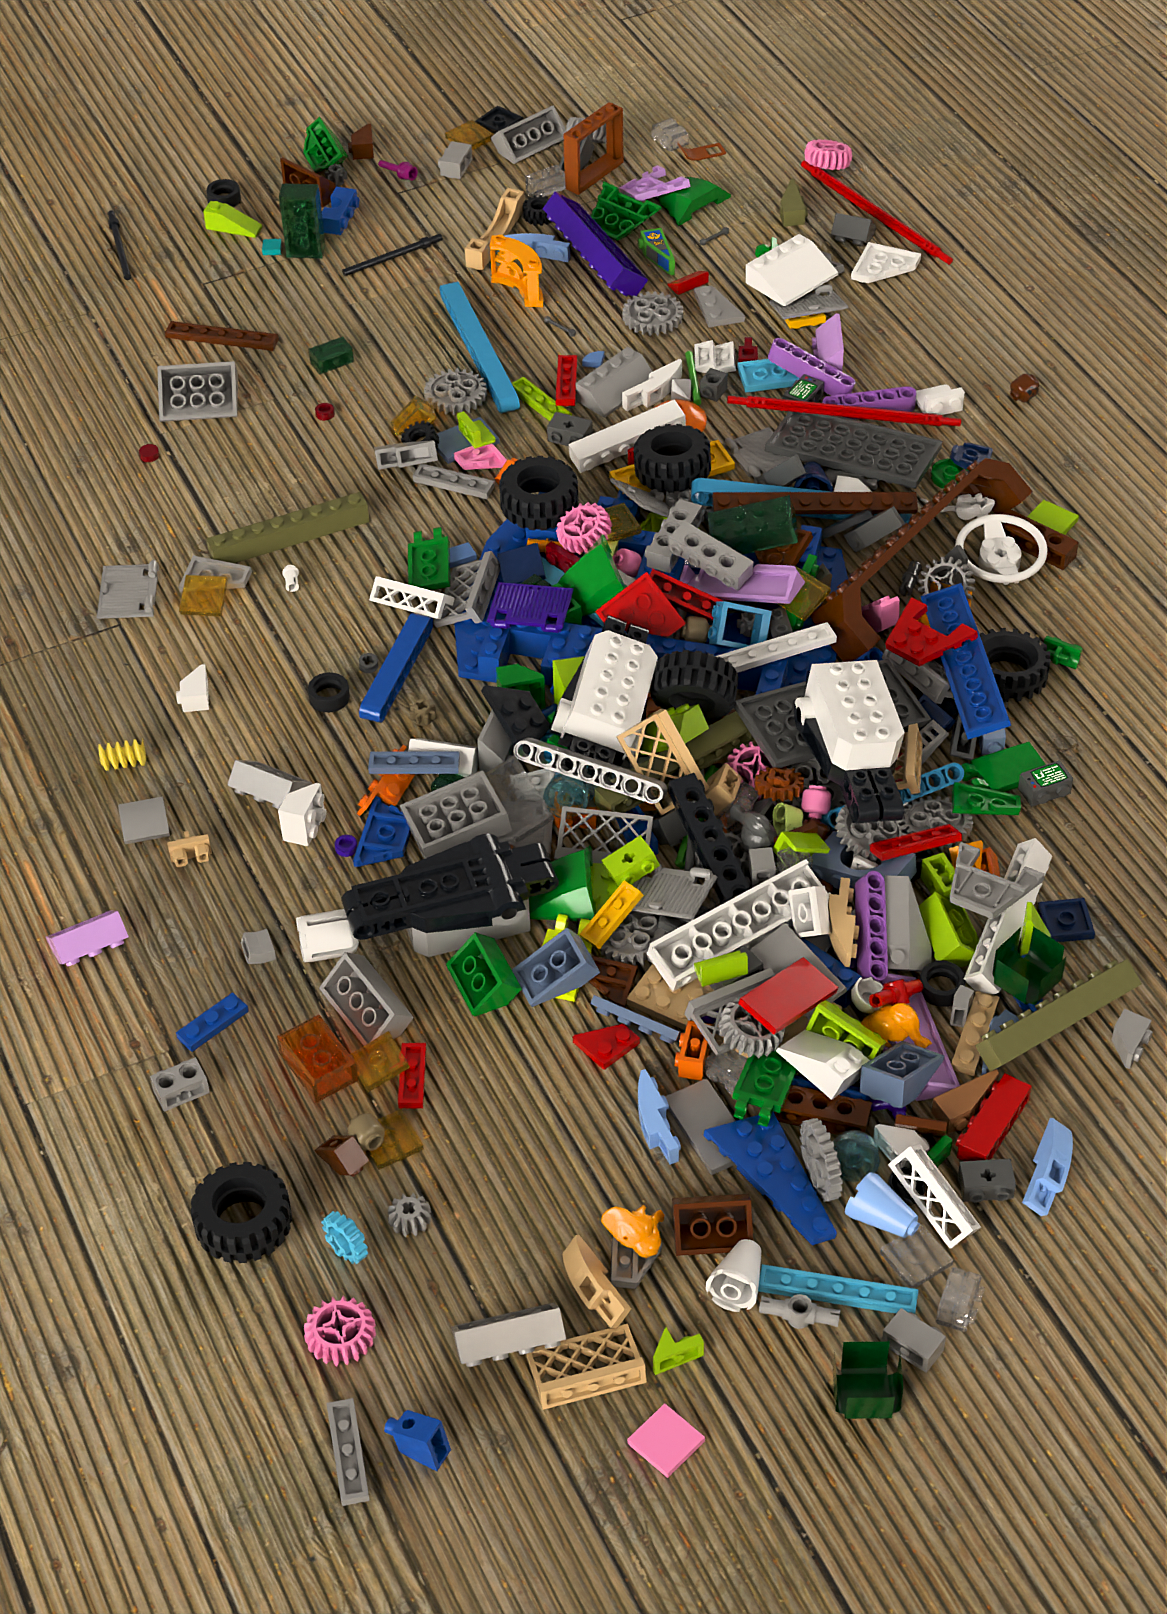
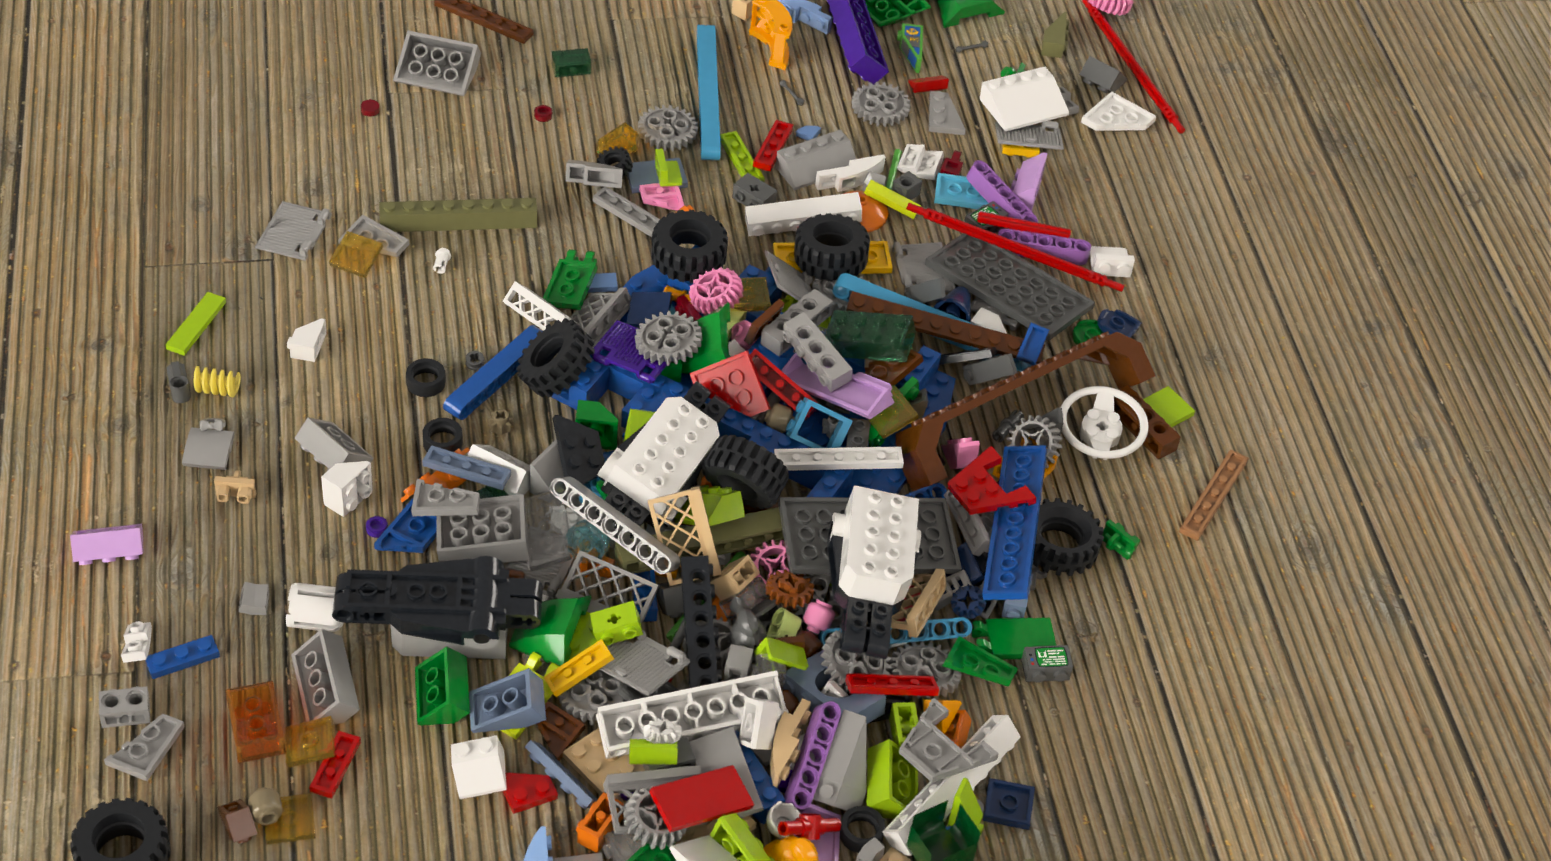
camera: 10 degrees right, 0 degrees up
white animal [920,493,995,520] -> none
reddish brown head [1010,374,1040,403] -> none
none -> light grey wing [104,714,185,781]
none -> white slope [121,621,152,663]
none -> lime tile [166,292,226,356]
none -> dark grey piece [166,361,191,403]
none -> light grey piece [199,418,226,431]
none -> light grey wing [411,479,480,516]
none -> black tyre [422,418,463,452]
none -> white slope [451,735,507,799]
none -> black tyre [517,318,595,397]
none -> light grey gear [635,311,703,366]
none -> white gear [644,719,682,744]
none -> reddish brown tile [744,298,785,345]
none -> neon yellow tile [864,180,921,219]
none -> dark blue gear [950,584,986,619]
none -> red axle [977,211,1071,238]
none -> blue tile [1016,323,1049,366]
none -> medium nougat tile [1179,449,1249,541]

